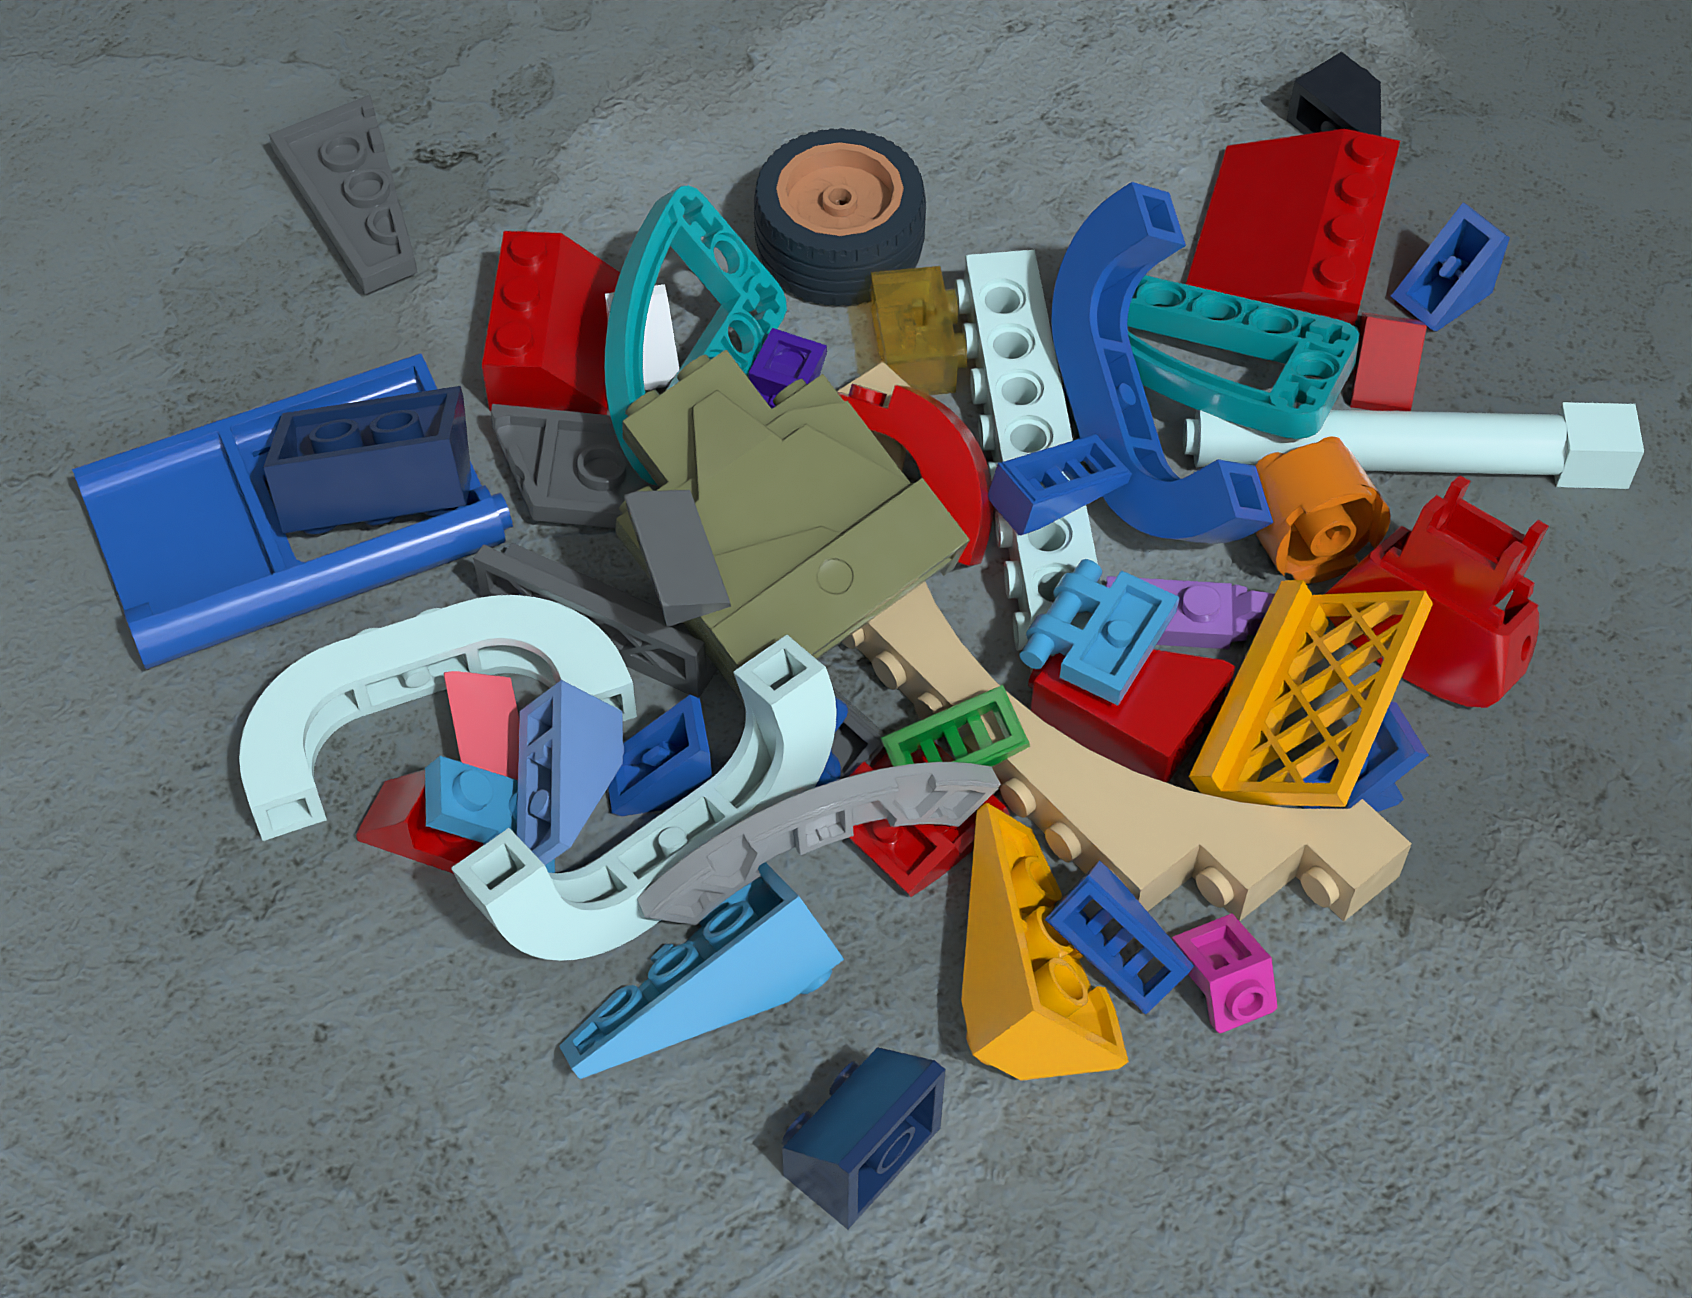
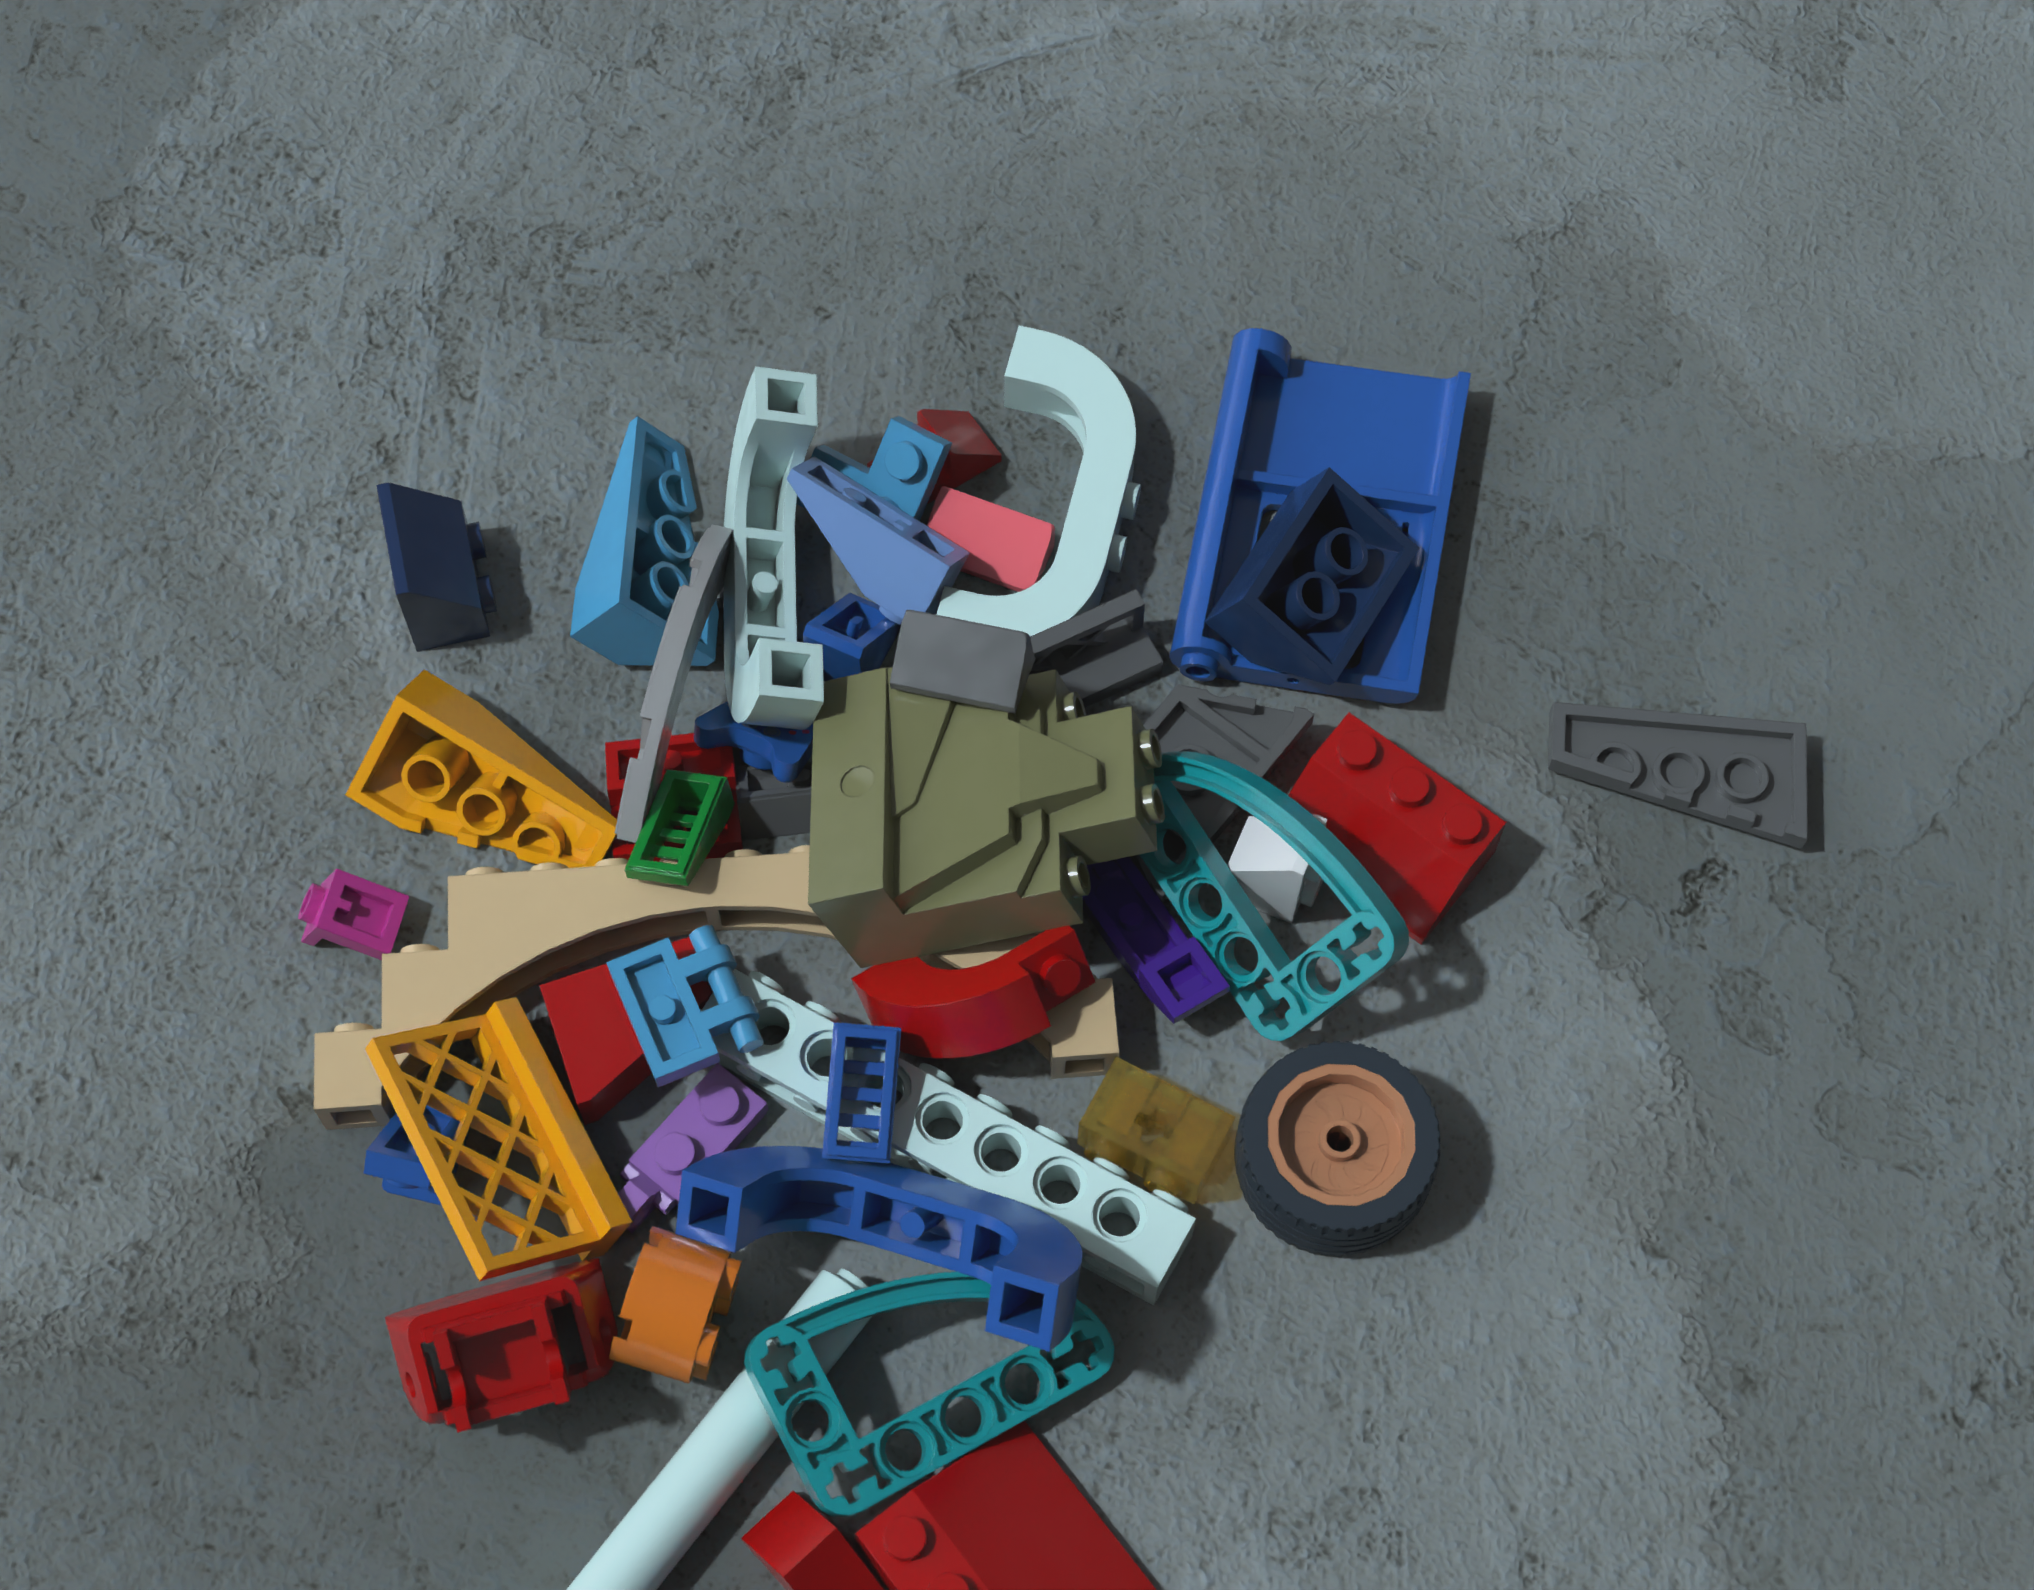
camera: 125 degrees right, 10 degrees up
blue slope [1045,860,1194,1014] -> none

